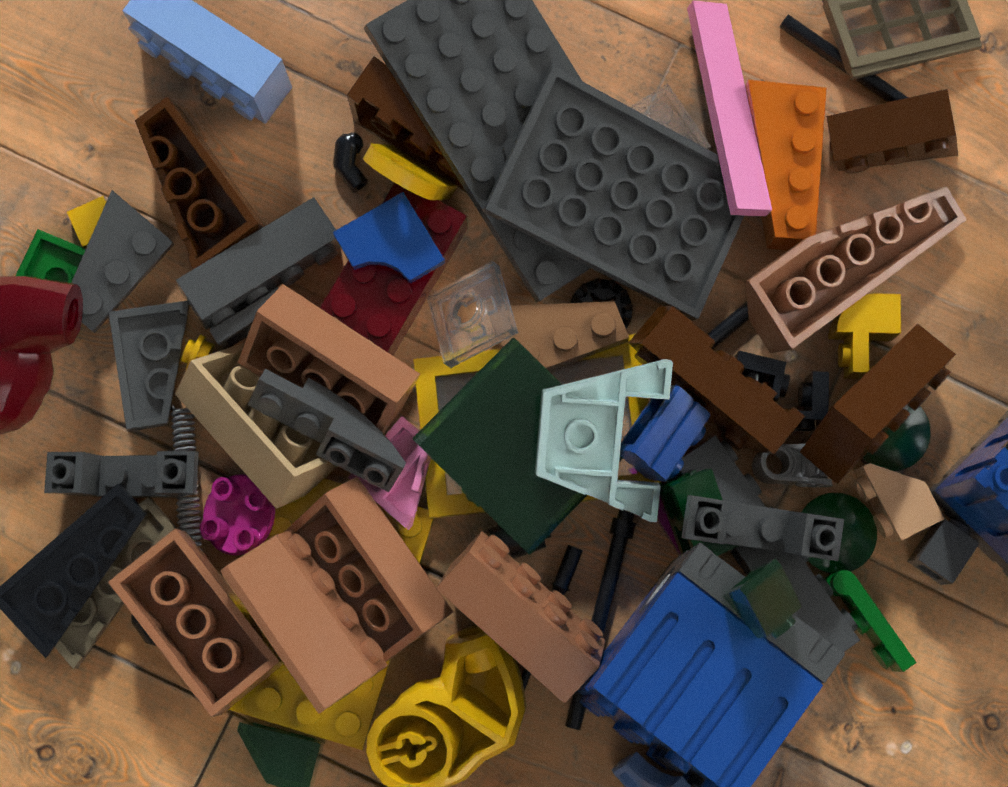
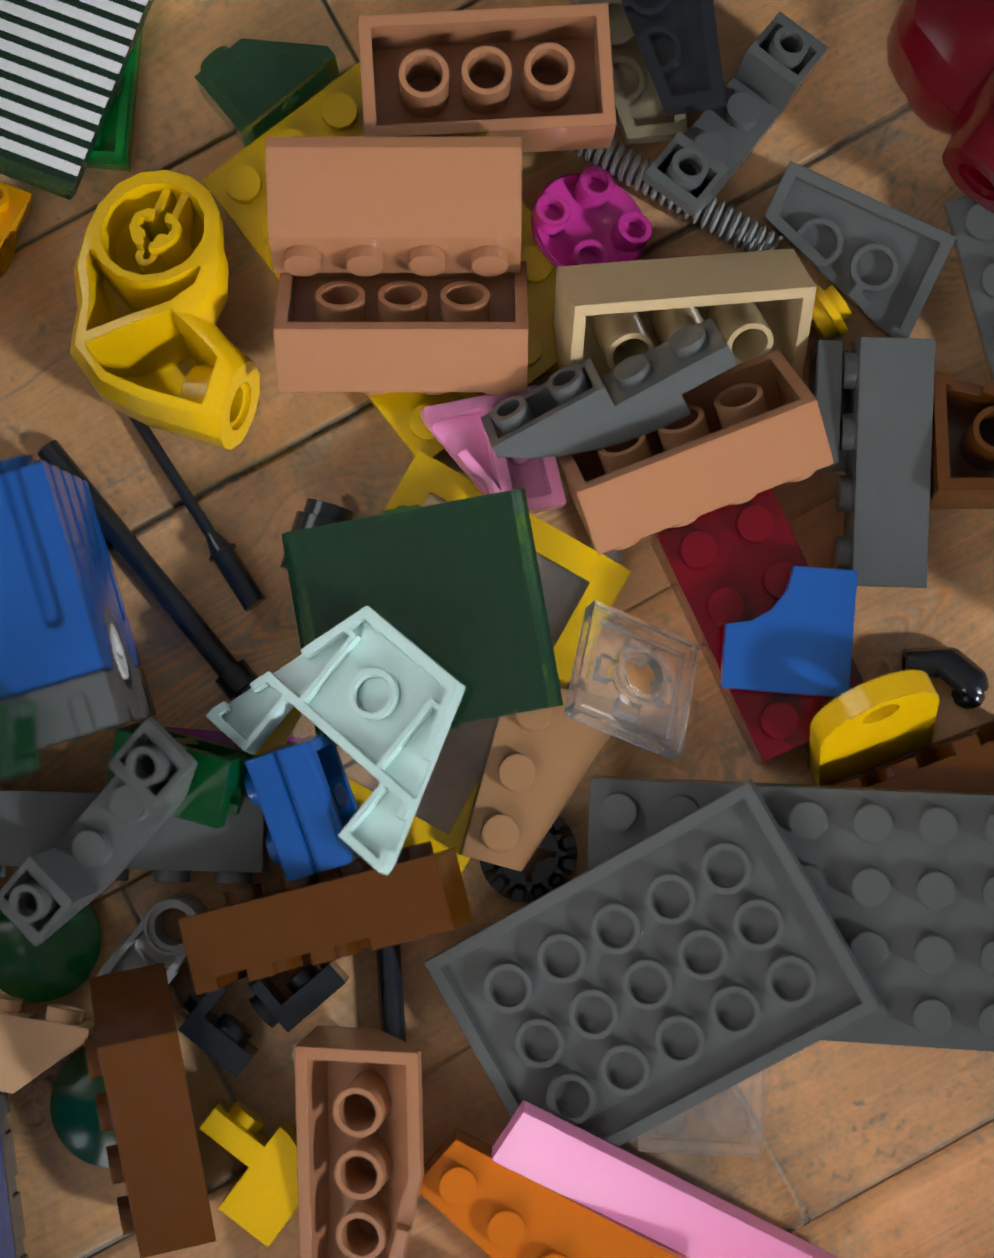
camera: 125 degrees right, 5 degrees up
nougat brick [436,531,605,703] -> none

